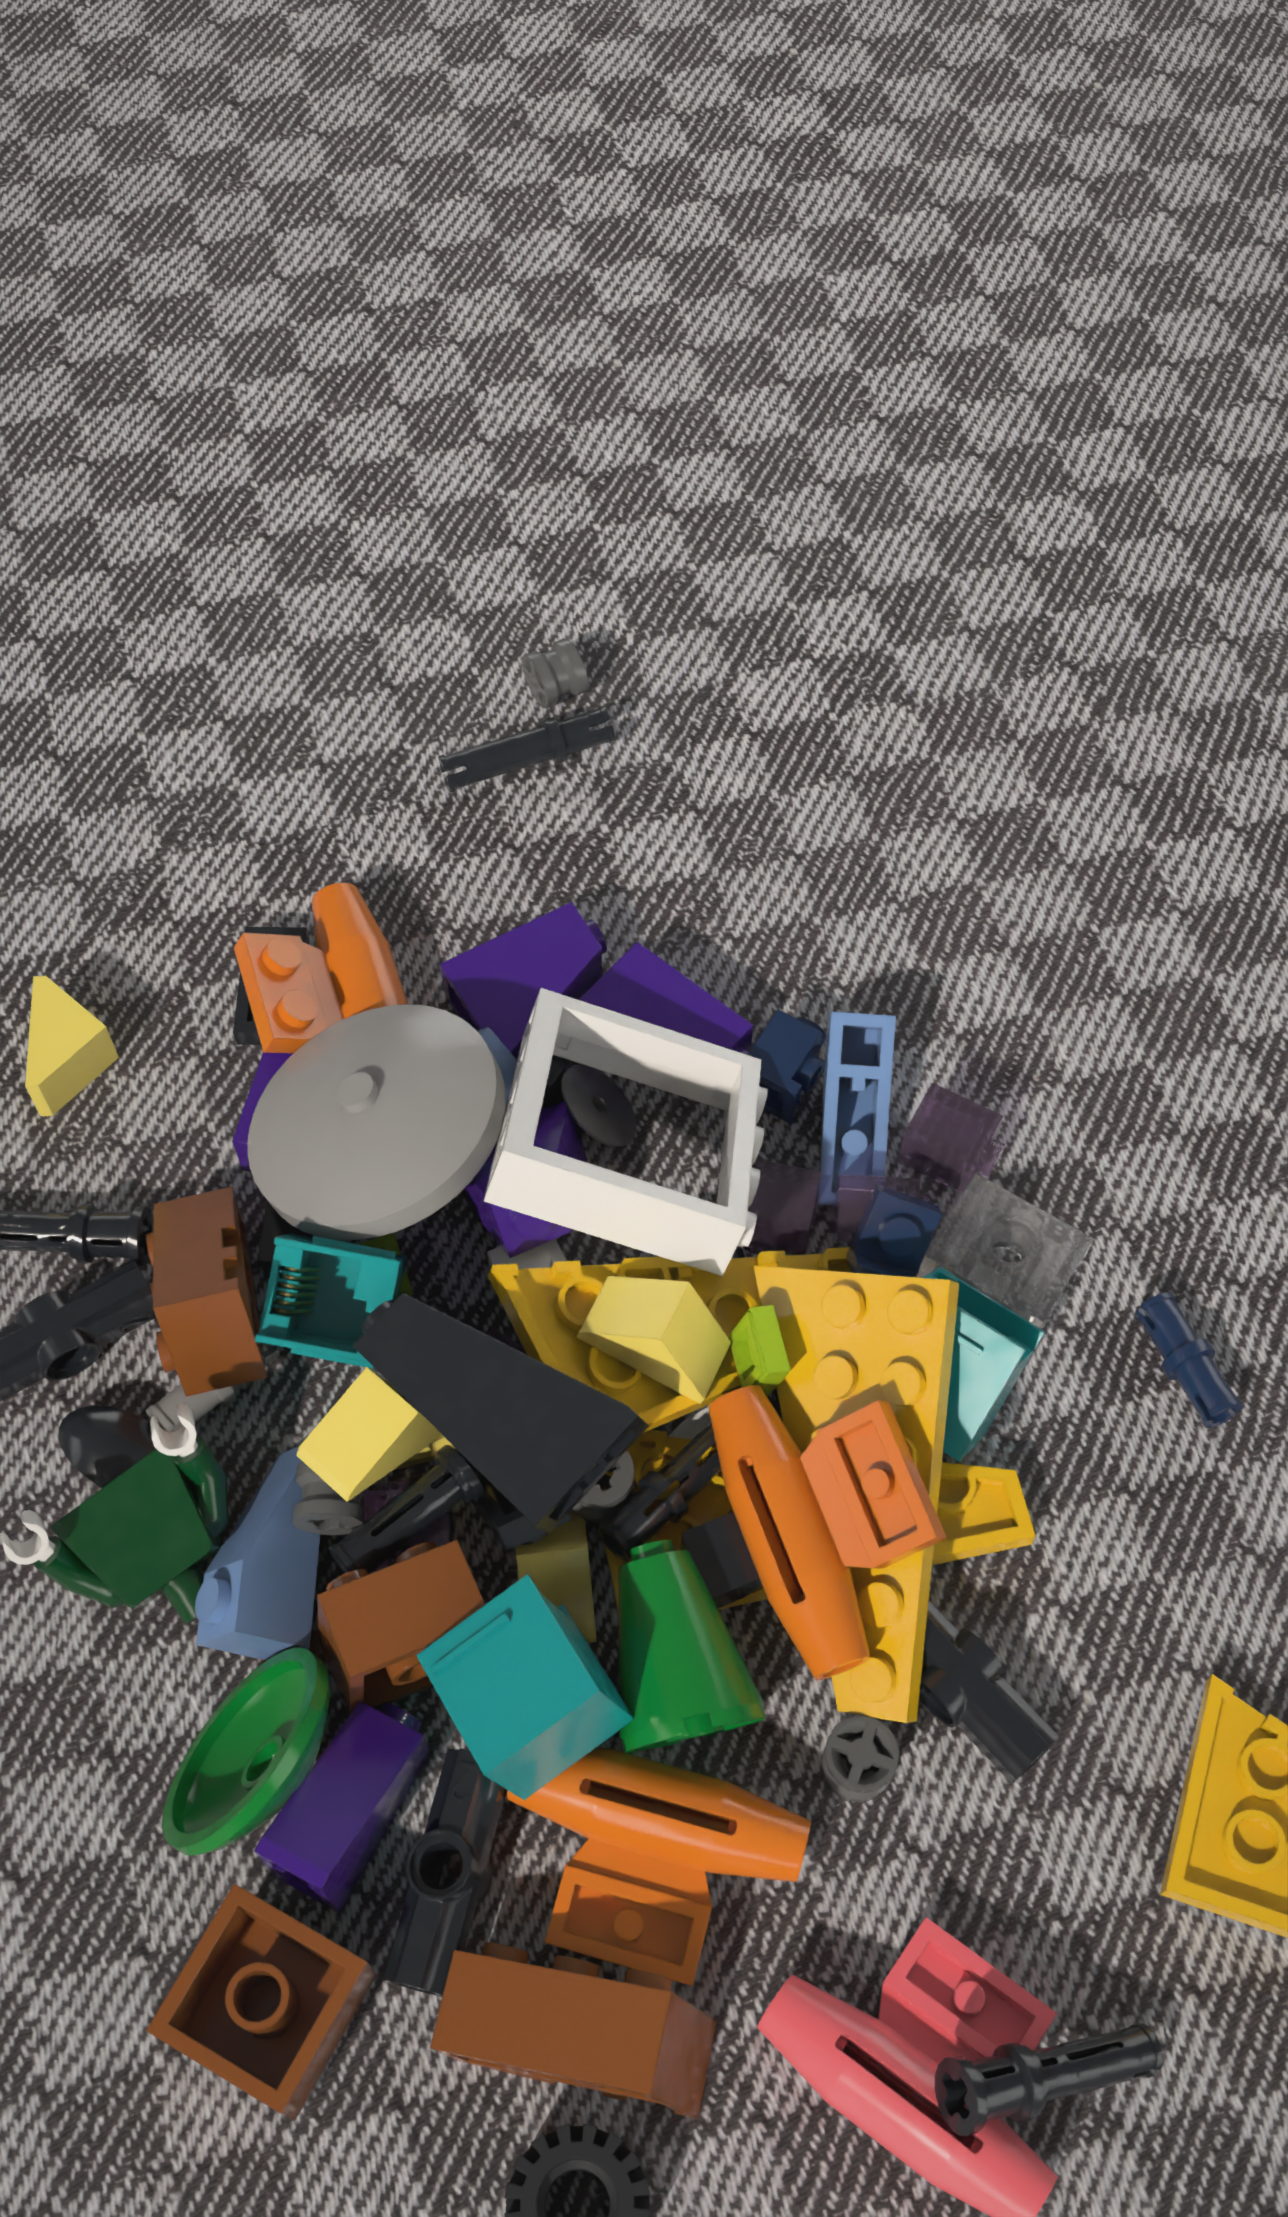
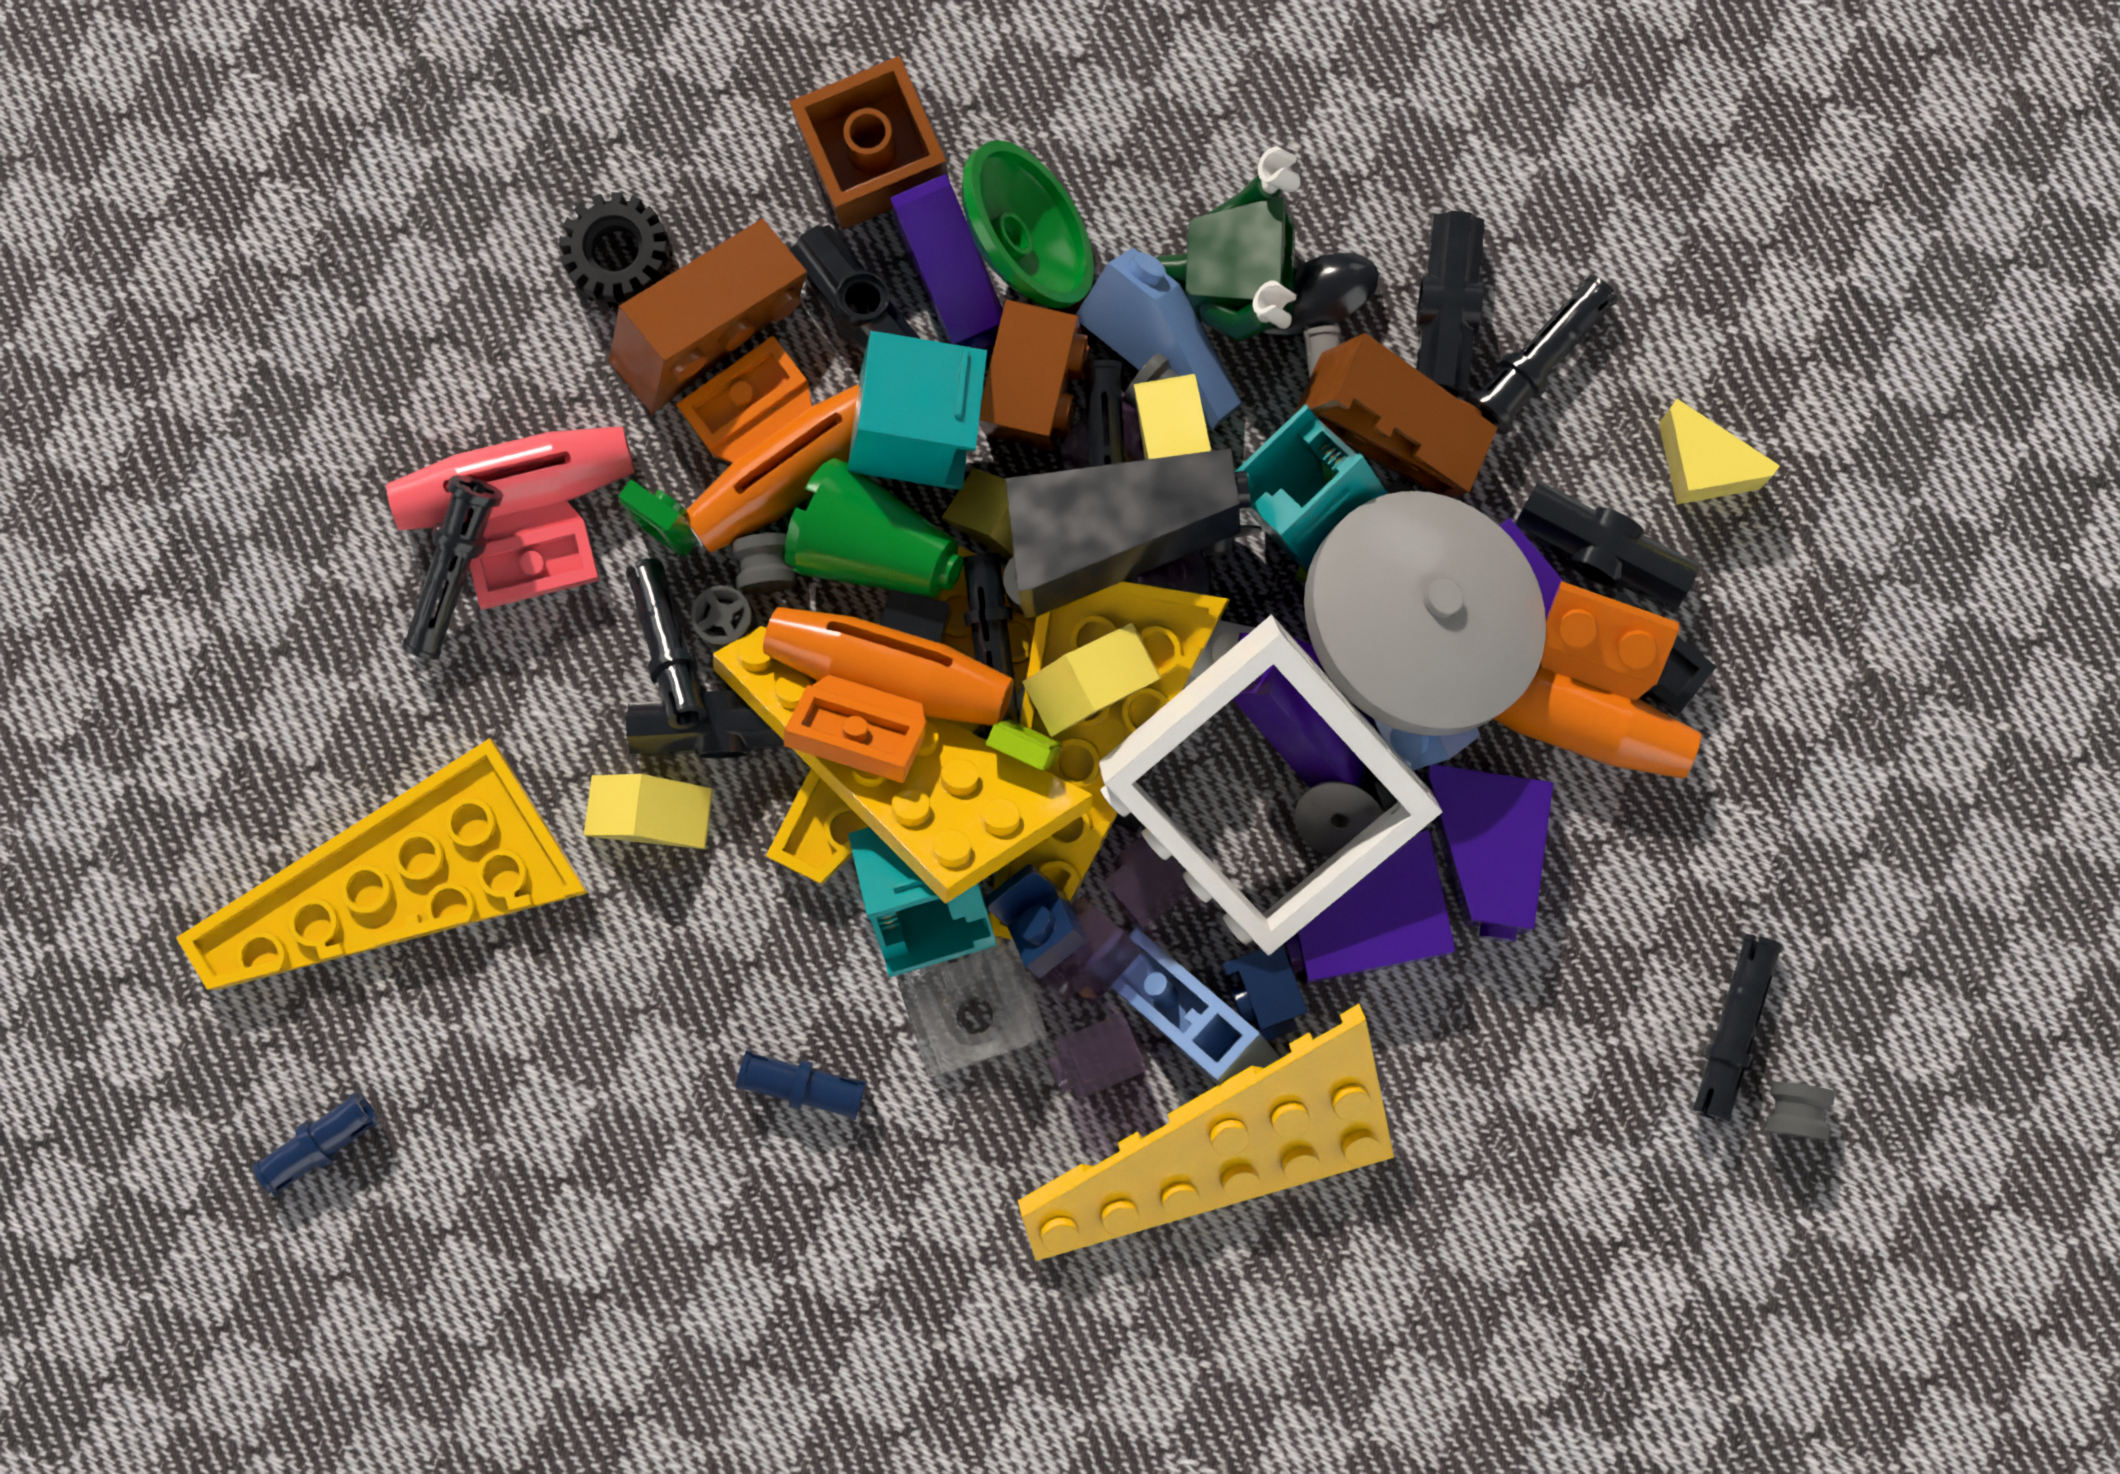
camera: 135 degrees right, 20 degrees up
none -> light yellow slope [584,774,713,849]
none -> green plate [618,479,698,557]
none -> black pin [626,558,707,729]
none -> dark grey wheel [731,533,797,595]
none -> yellow wing [1018,1004,1394,1261]
none -> black piece [1515,481,1701,613]

